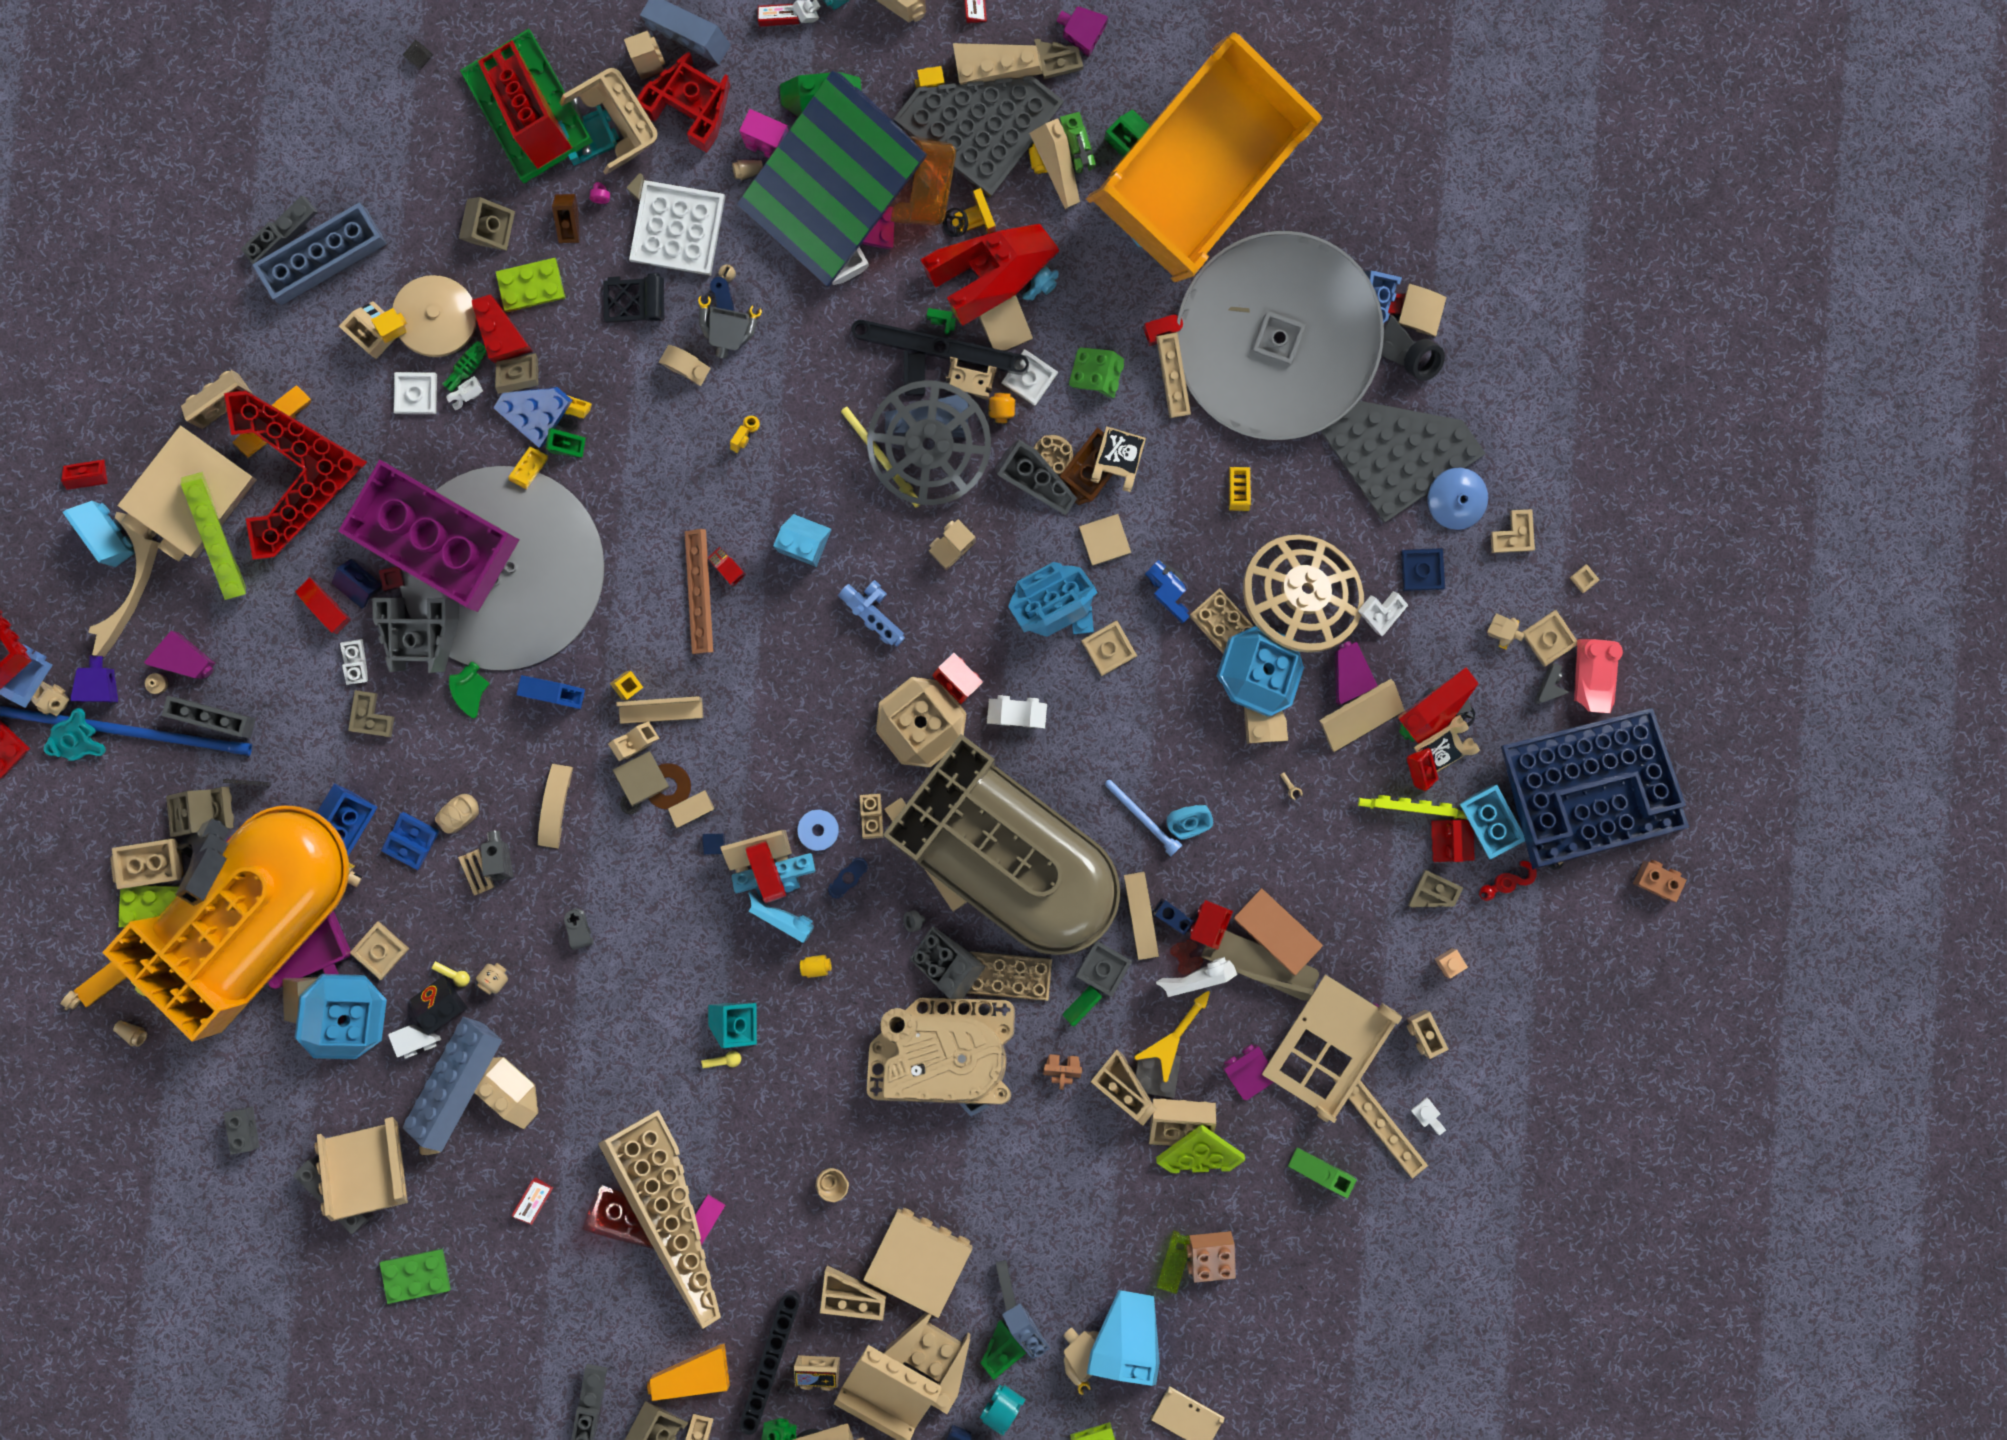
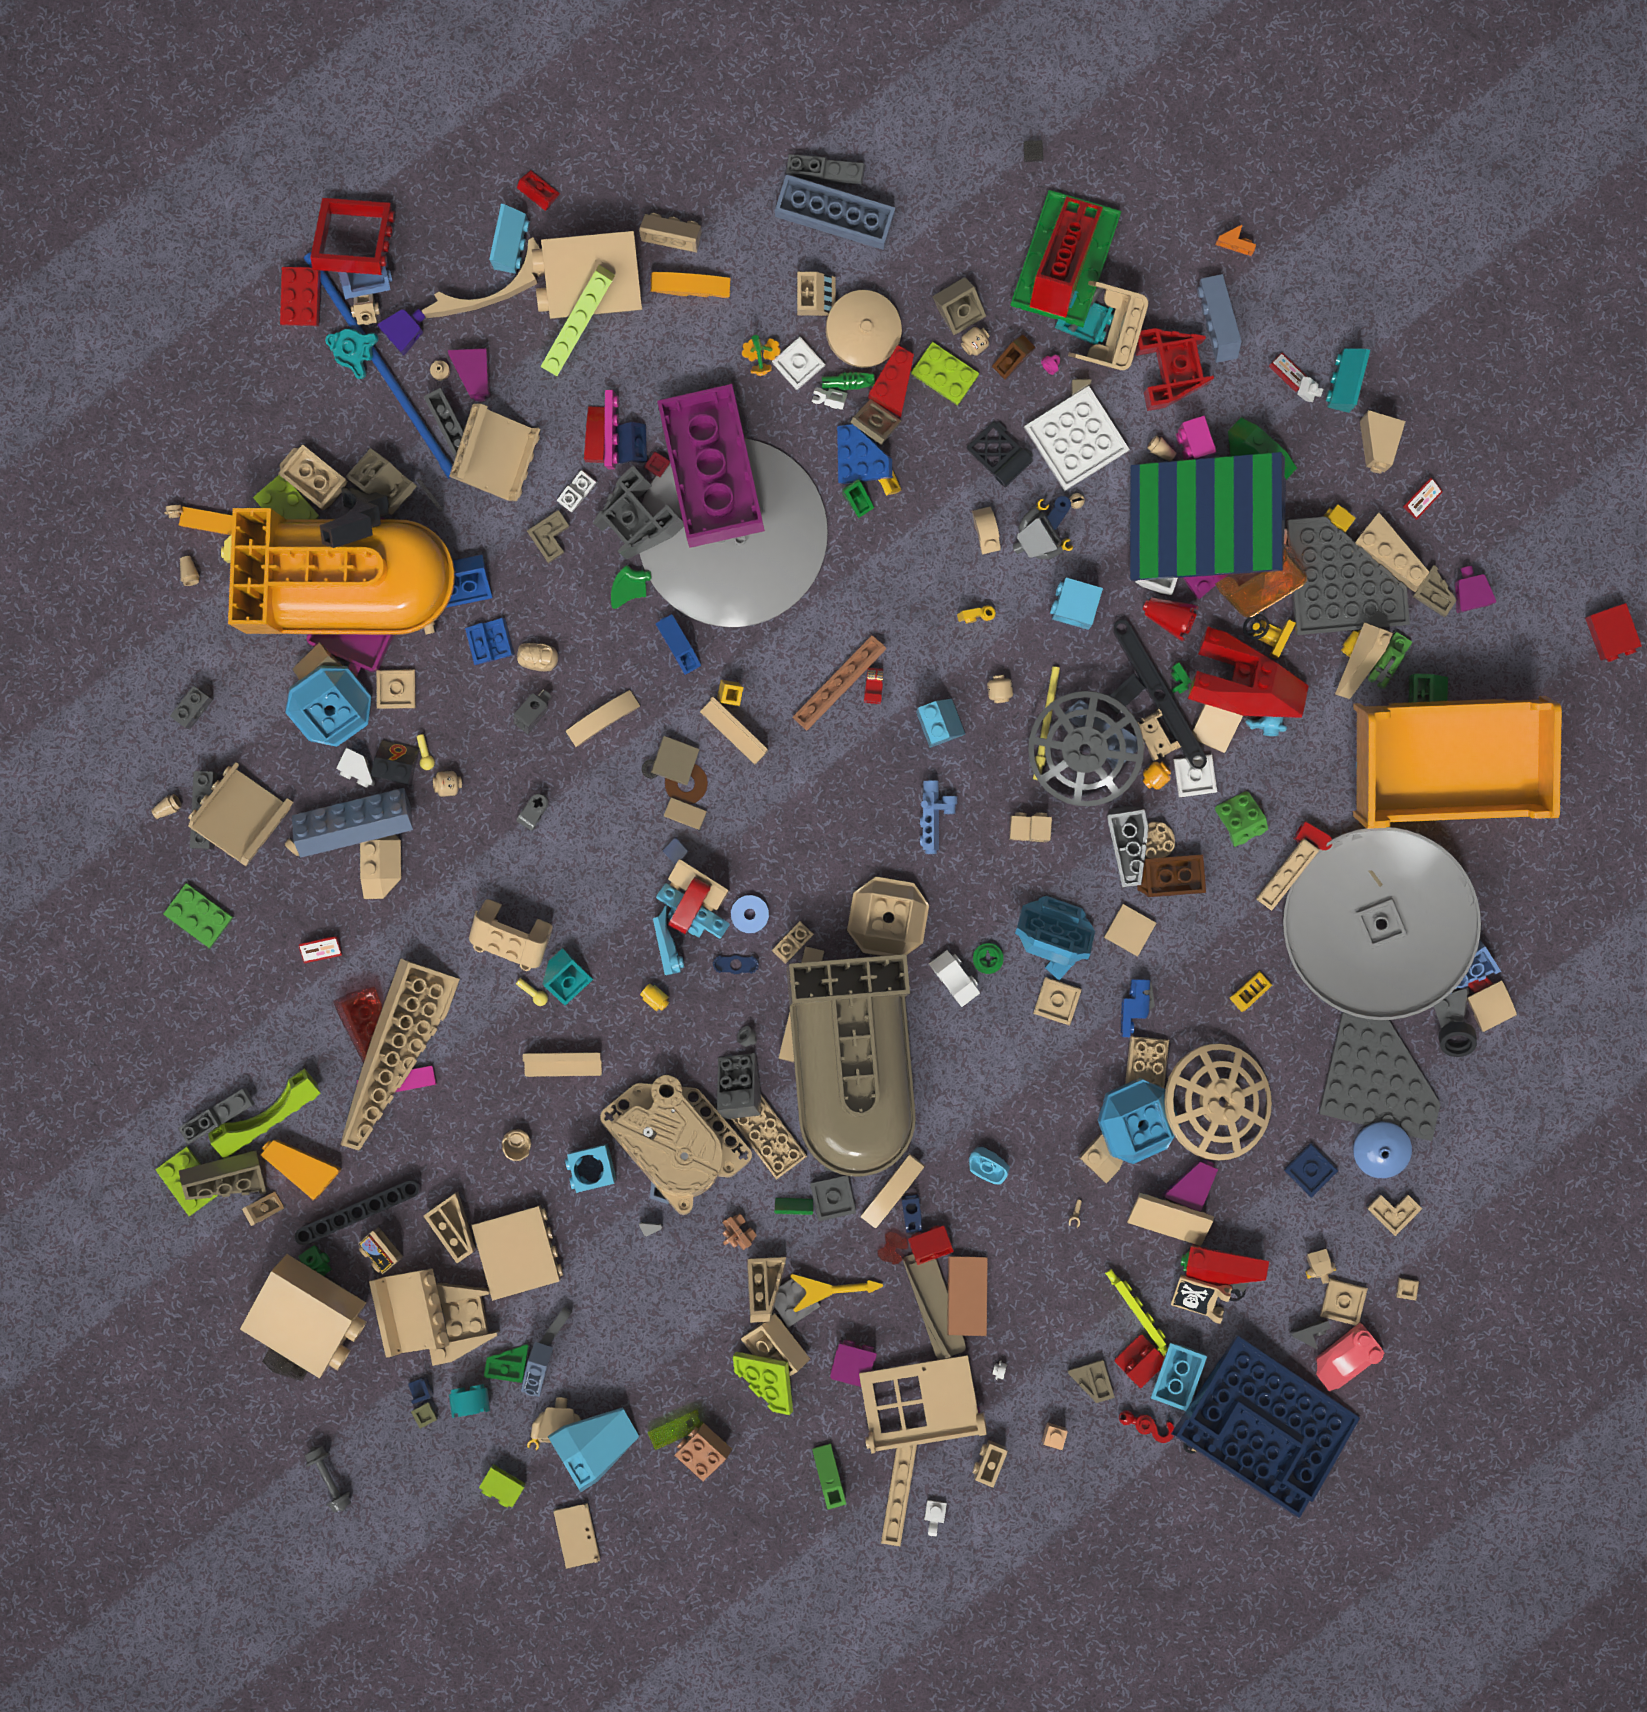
camera: 45 degrees right, 0 degrees up
red wedge [224,391,367,560] -> none
yellow brick [371,308,407,344] -> none
tan tile [458,849,495,896] -> none
yellow plate [508,446,548,490] -> none
tan brick [608,721,660,761] -> none
tan wedge [624,31,665,80] -> none
brick [932,653,983,704] -> none
flag [1091,426,1146,492] -> none
light blue piece [1105,780,1182,857] -> none
white slope [1156,957,1237,997] -> none
white plate [1358,591,1408,636] -> none
red slope [1407,748,1439,791] -> none
nougat brick [1633,860,1687,902] -> none
none -> tan cone [151,794,182,819]
none -> lime arch [208,1068,321,1159]
none -> tan panel [449,404,540,501]
none -> tan container [469,899,553,971]
none -> tan panel [523,1052,602,1077]
none -> medium azure brick [565,1143,617,1193]
none -> dark pink plate [604,390,619,469]
none -> light grey slope [639,1222,663,1237]
none -> light orange plant [742,335,781,376]
none -> tan head [961,327,990,356]
none -> green gear [973,943,1004,974]
none -> tan head [987,675,1013,703]
none -> white plate [992,1361,1007,1380]
none -> medium azure brick [1050,578,1103,630]
none -> red cone [1143,598,1199,641]

